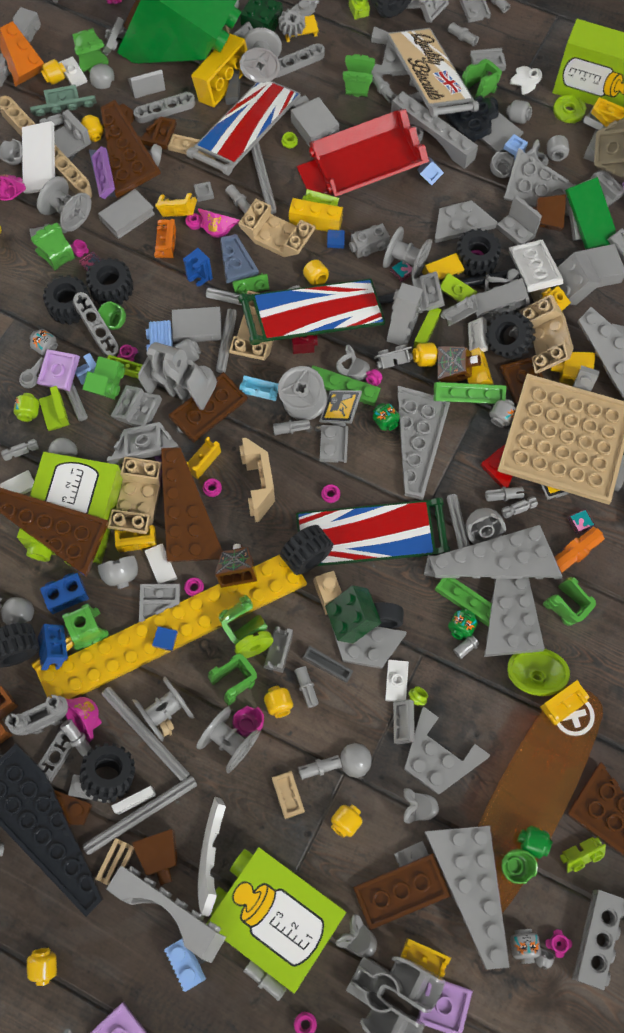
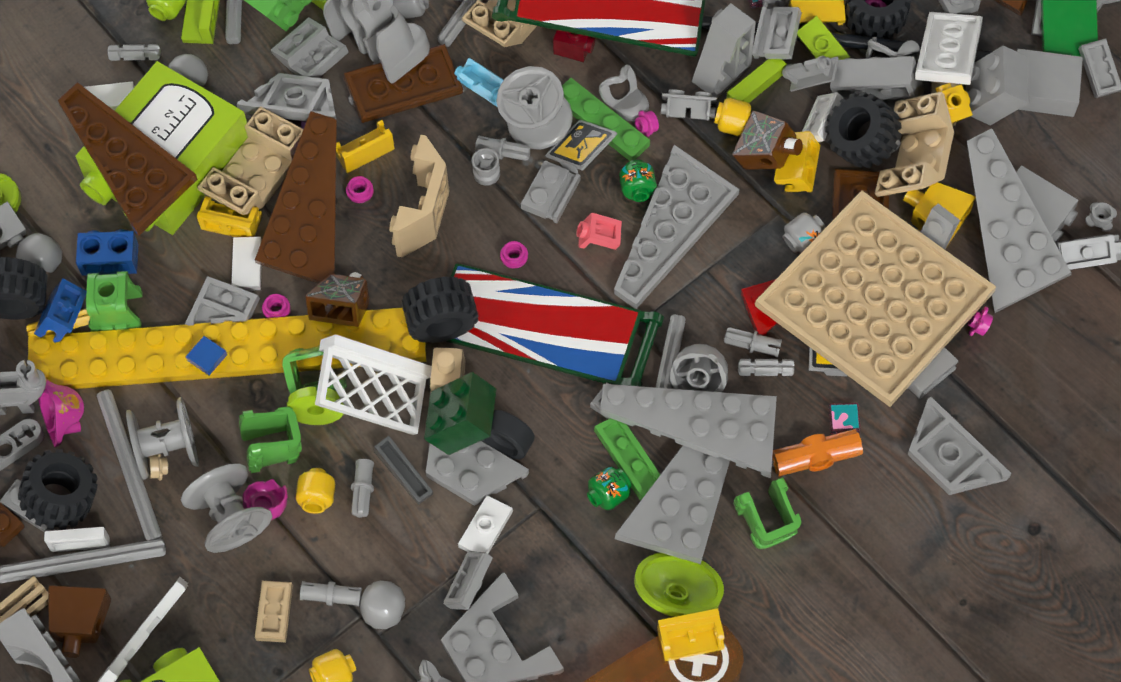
camera: 25 degrees right, 5 degrees down
light grey pin [60,719,94,758] -> none
light grey cylinder [98,556,138,589] -> none
light grey hinge [264,627,293,673] -> none
lime plate [409,686,428,706] -> none
bright green plate [434,382,506,404] -> none
light grey pin [453,635,479,659] -> none
none -> white fence [315,335,432,435]
none -> light grey wheel [472,148,500,186]
none -> coral bracket [576,213,622,250]

